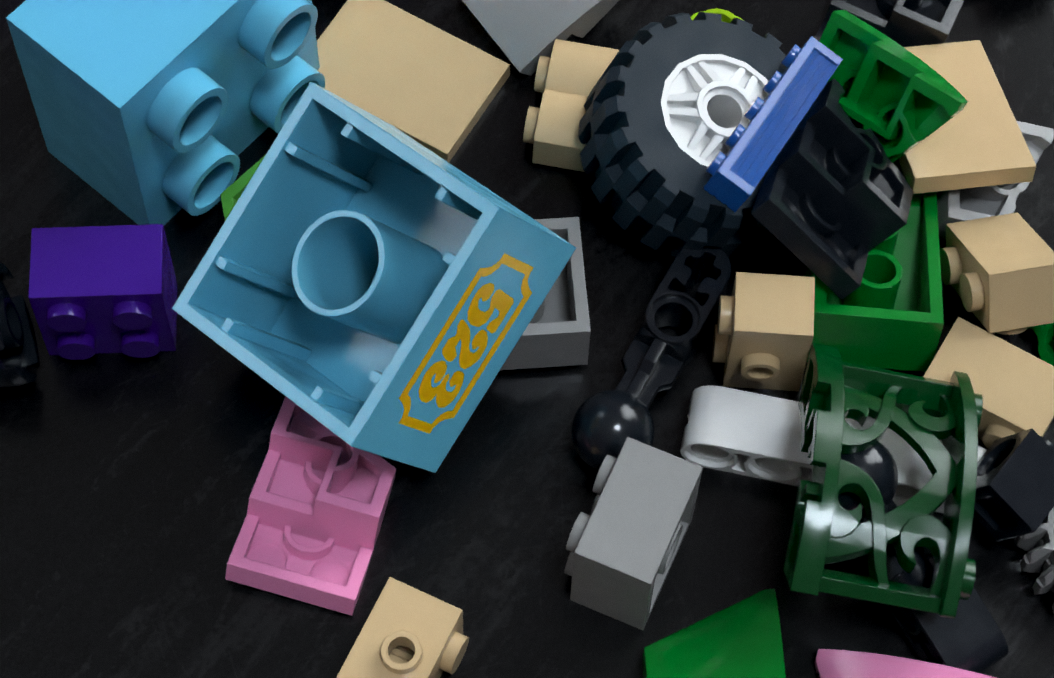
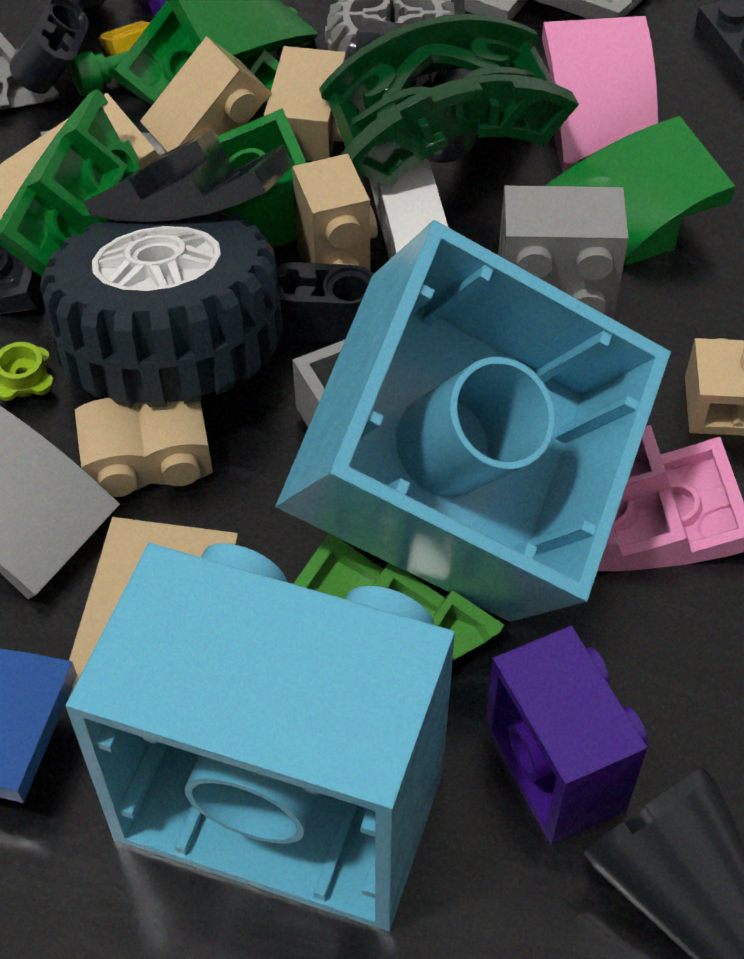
camera: 110 degrees left, 10 degrees down
blue piece [703,36,843,212] -> none

